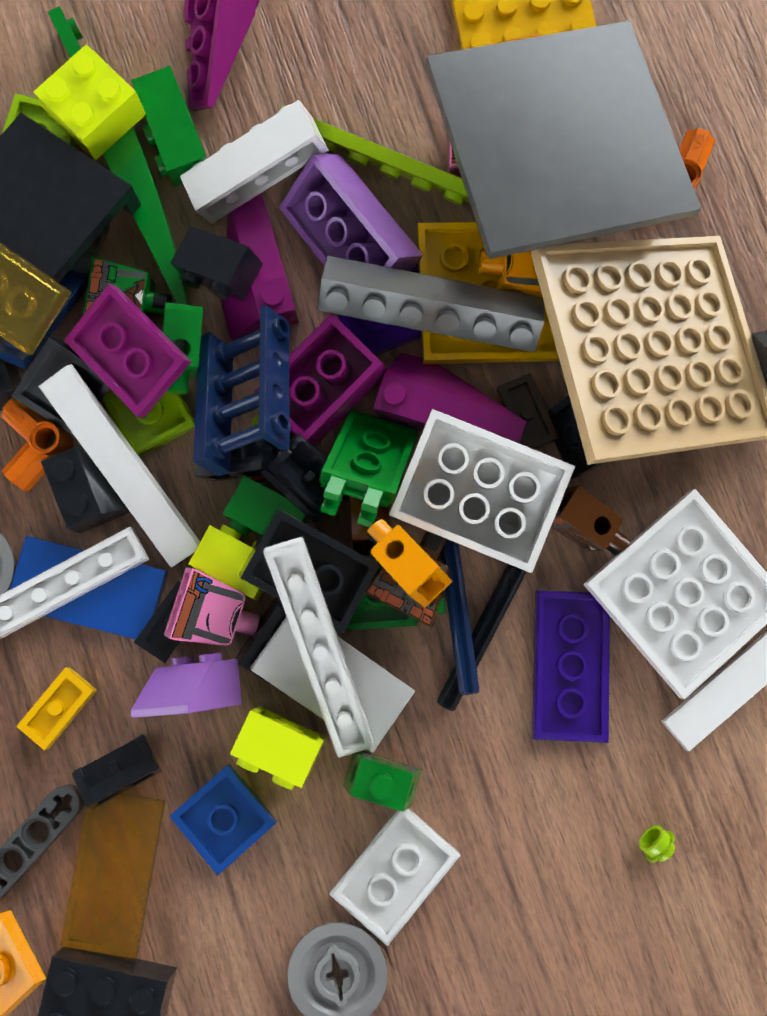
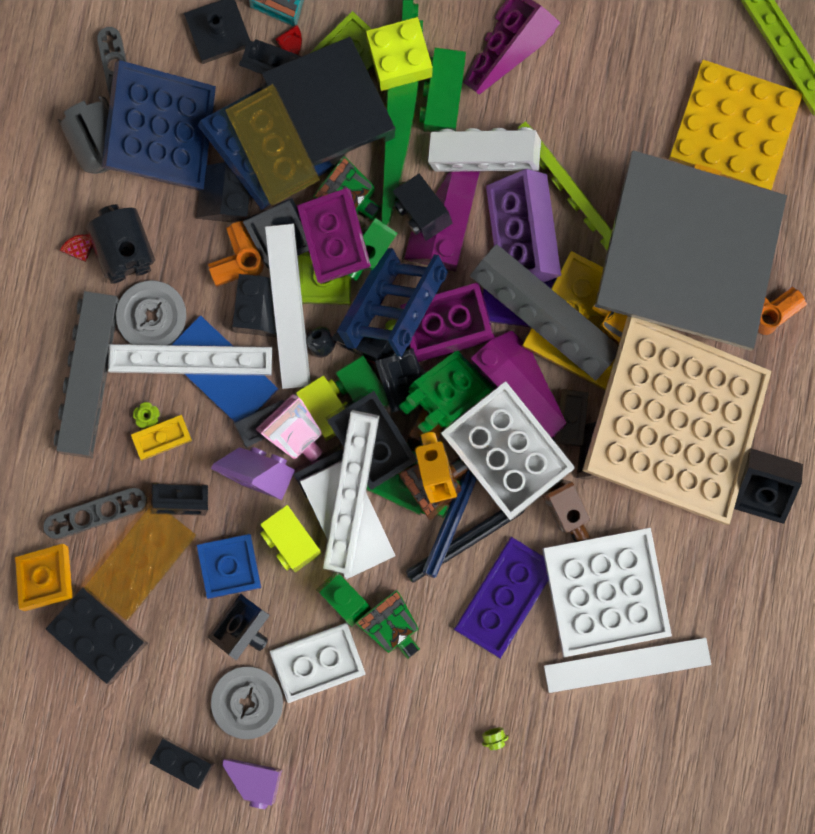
camera: 25 degrees right, 0 degrees up
none -> lime plate [133,402,160,429]
none -> black tile [208,594,270,661]
none -> black piece [306,326,336,358]
none -> torso [356,590,420,660]

